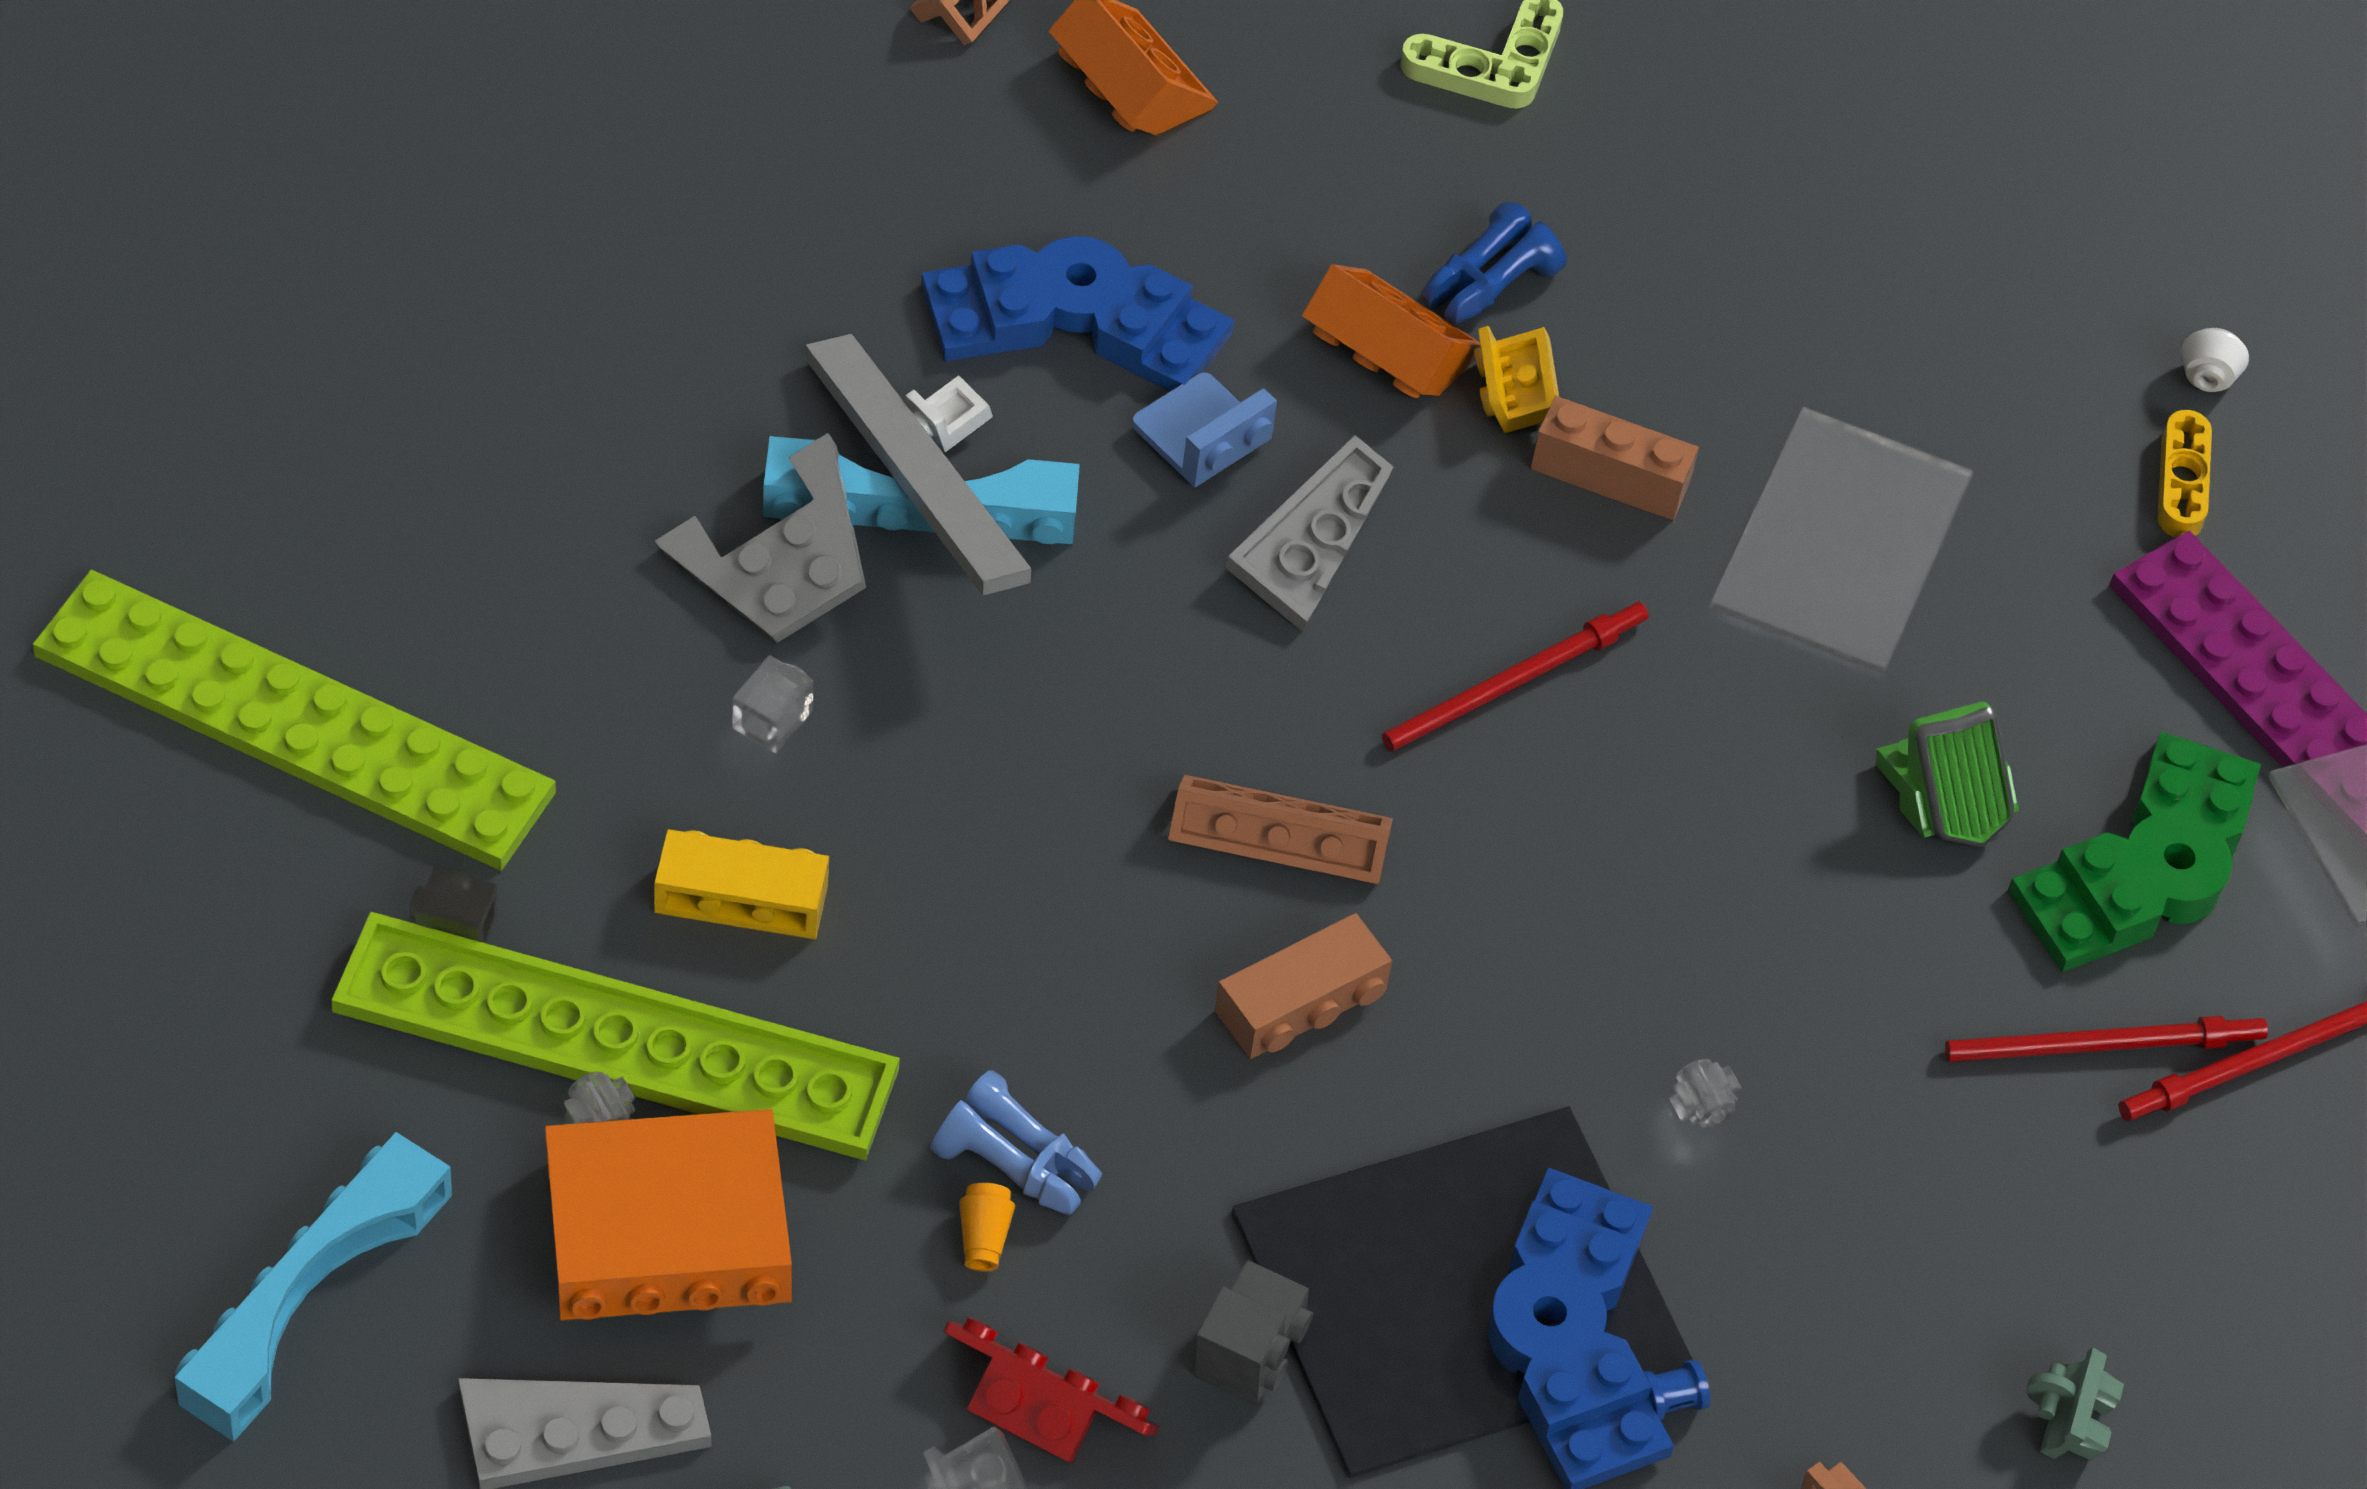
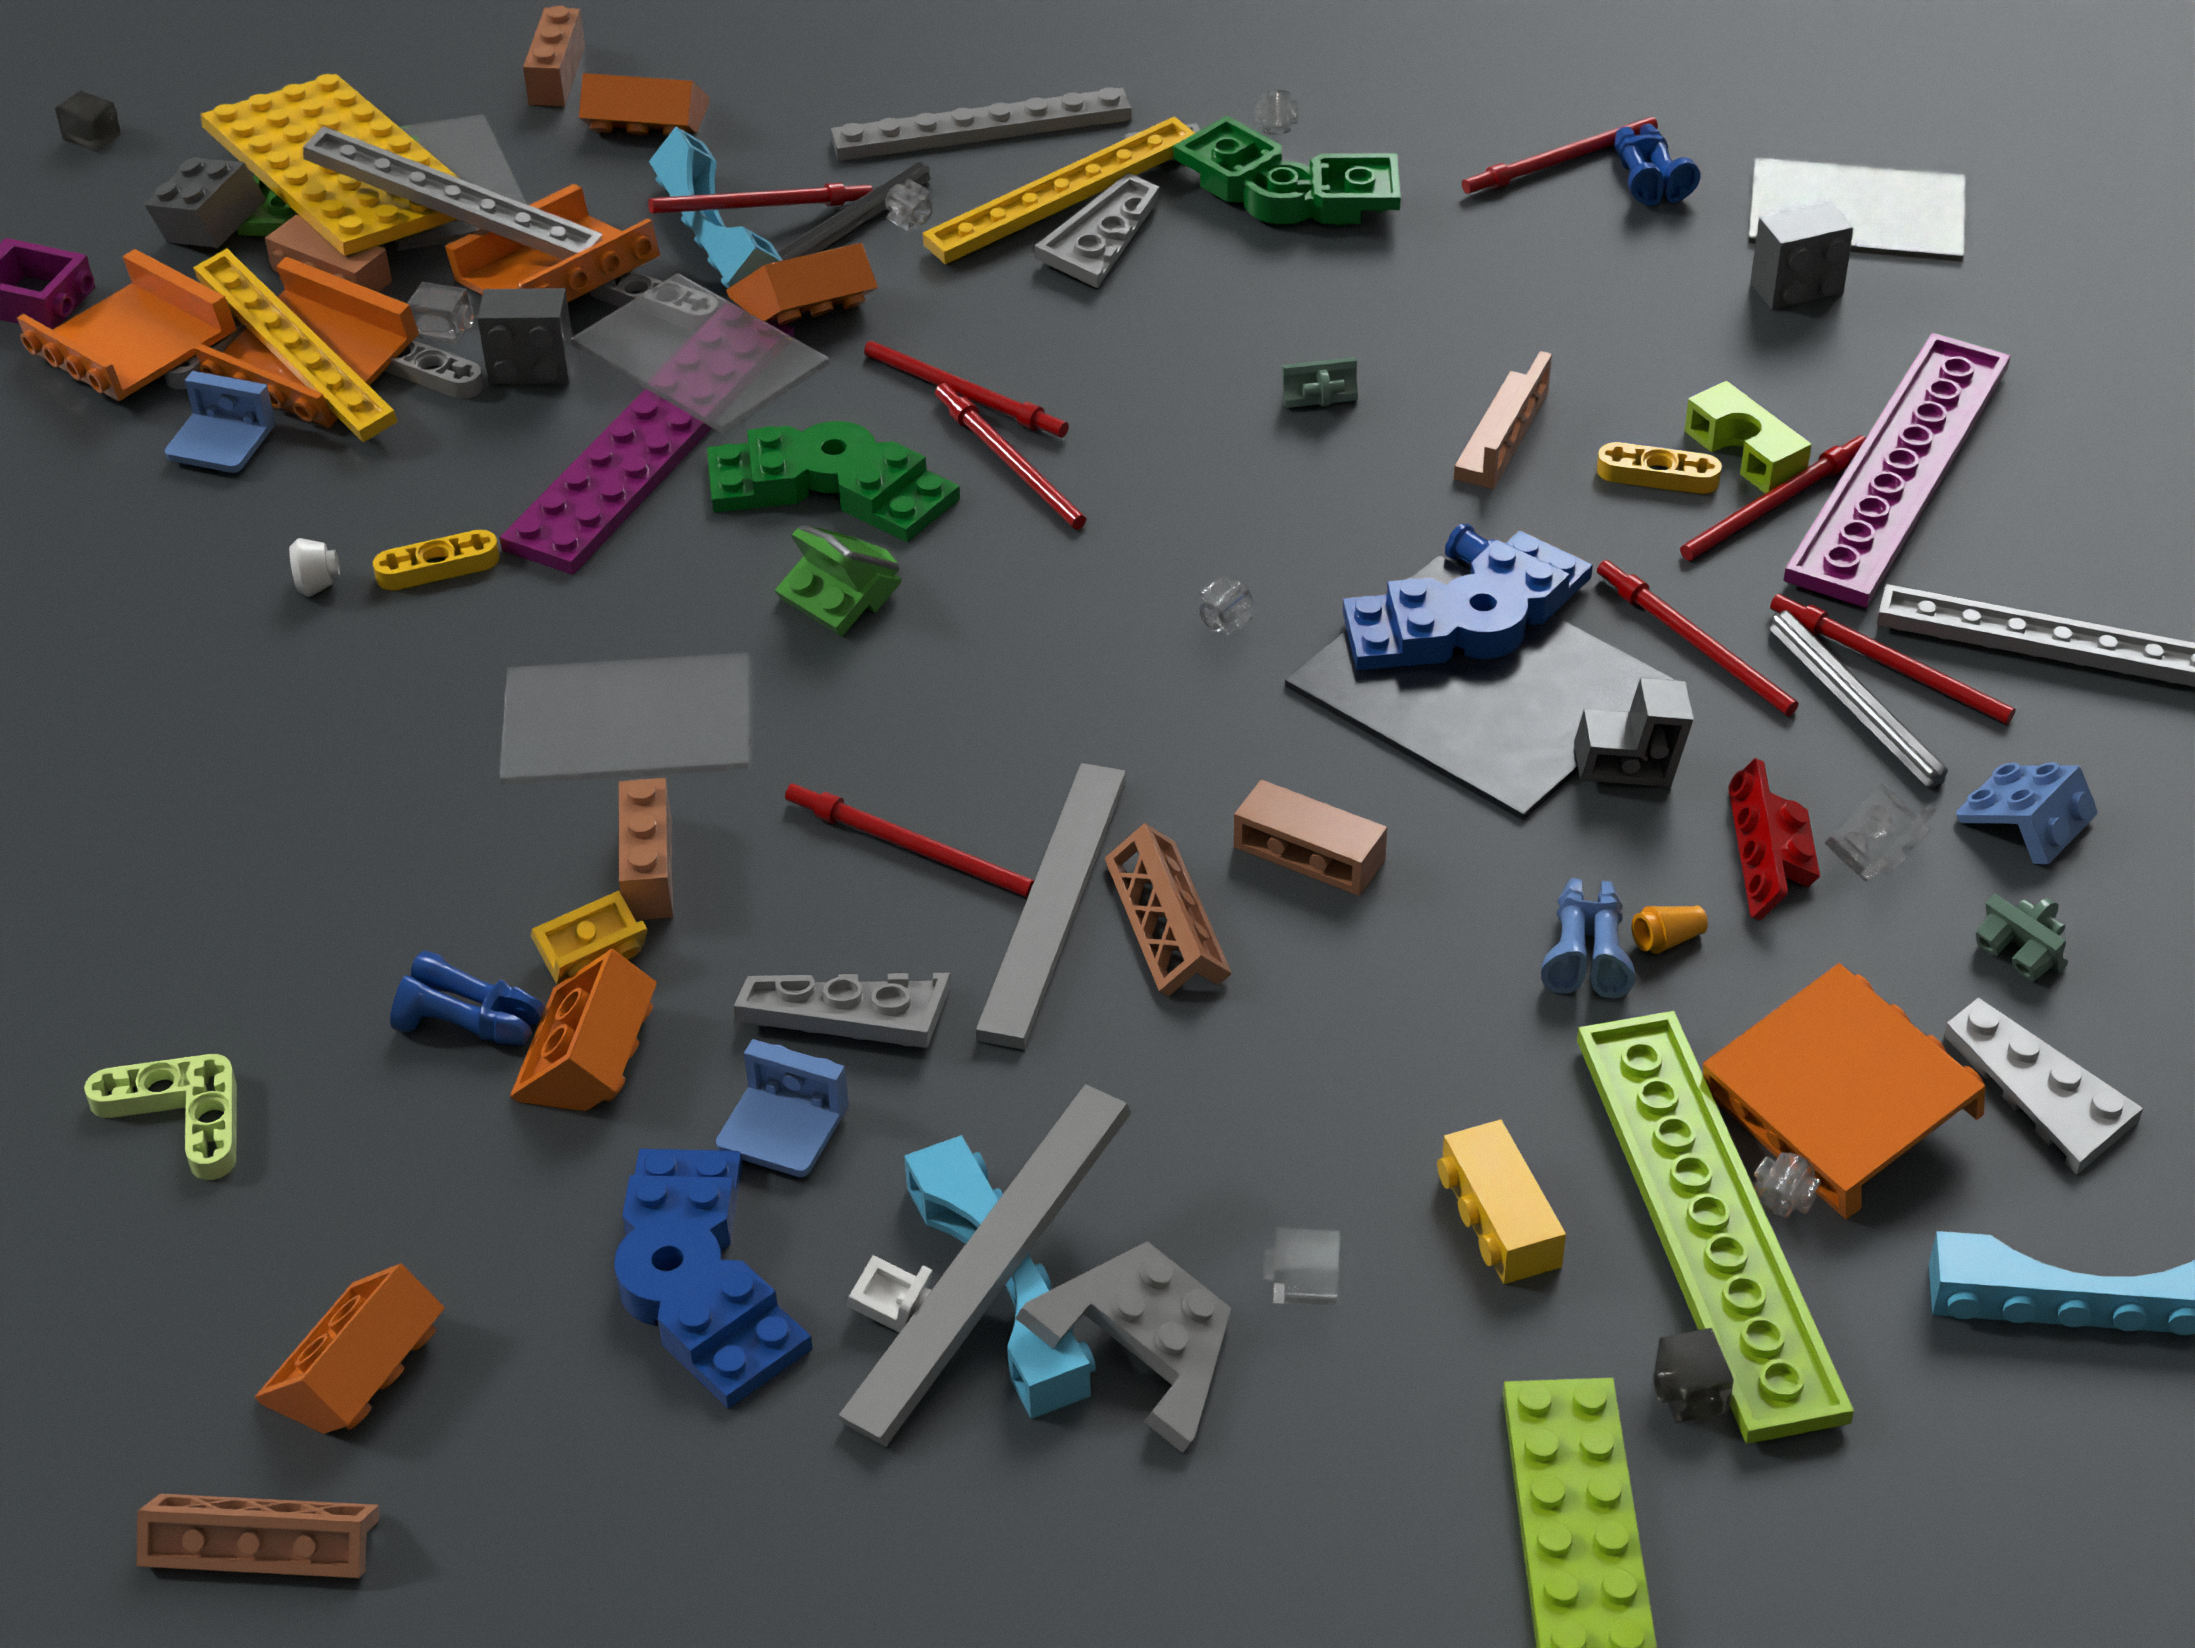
camera: 110 degrees left, 10 degrees down
none -> light grey tile [976,763,1126,1050]

